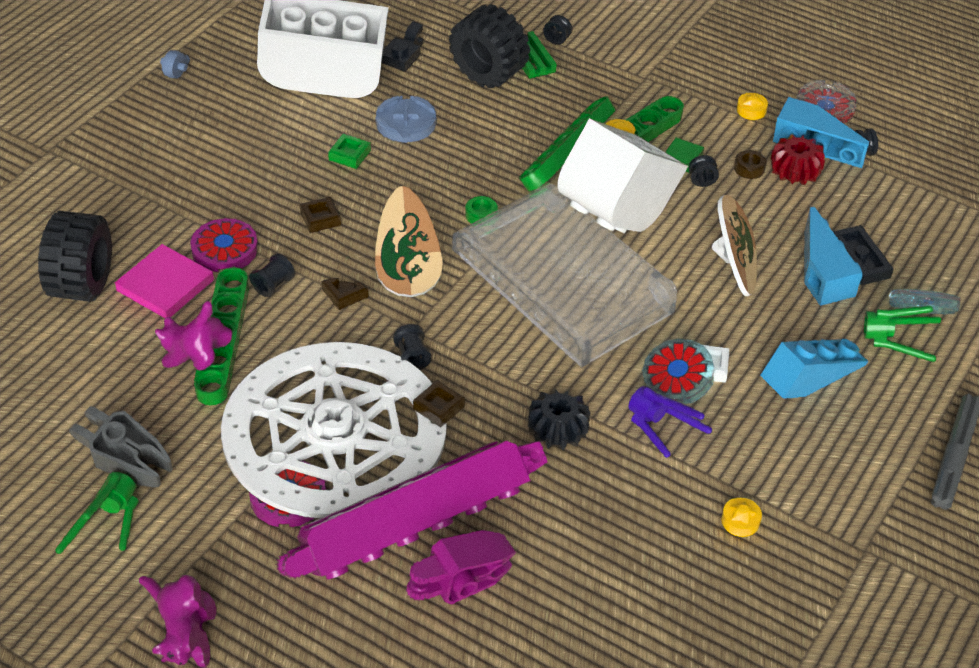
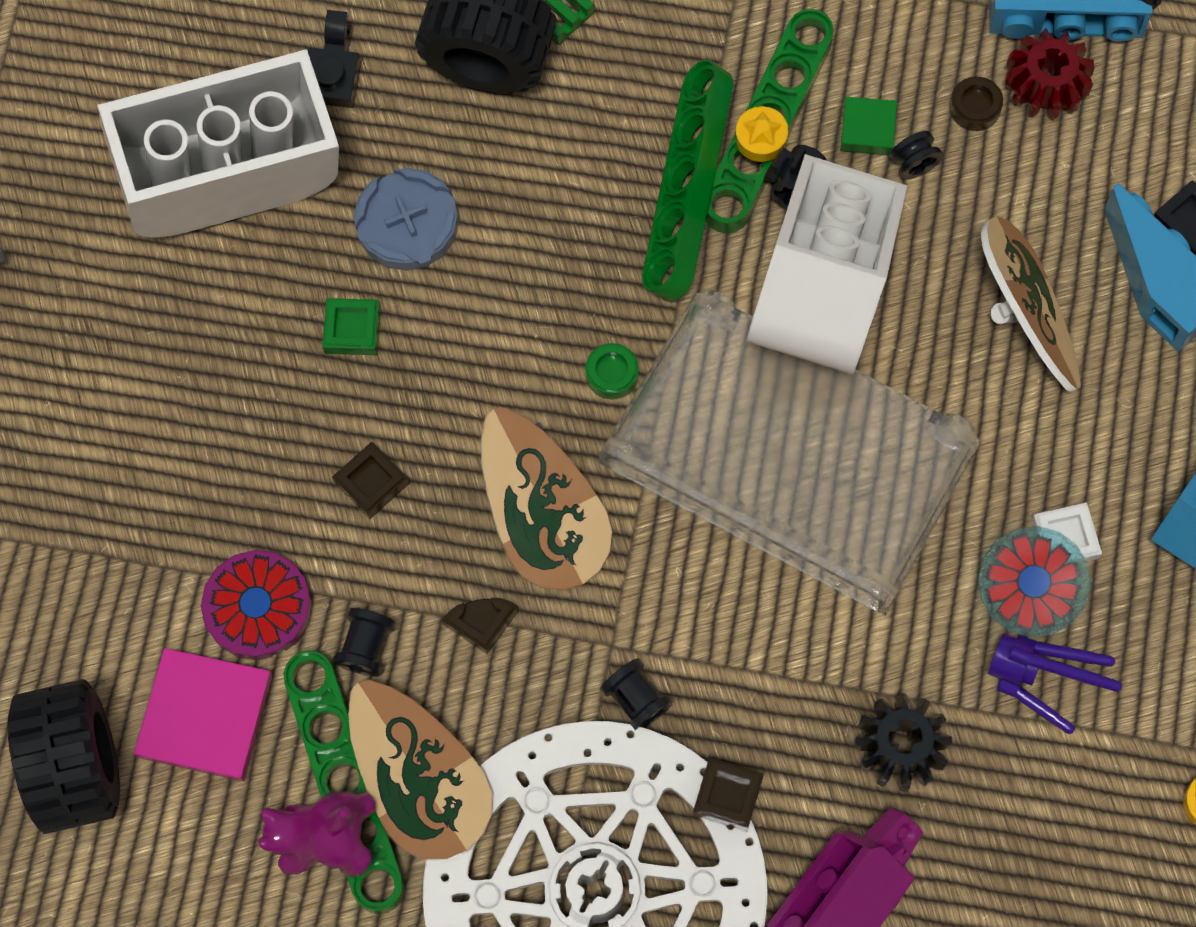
camera: 15 degrees left, 25 degrees up
none -> shield [348,680,493,860]

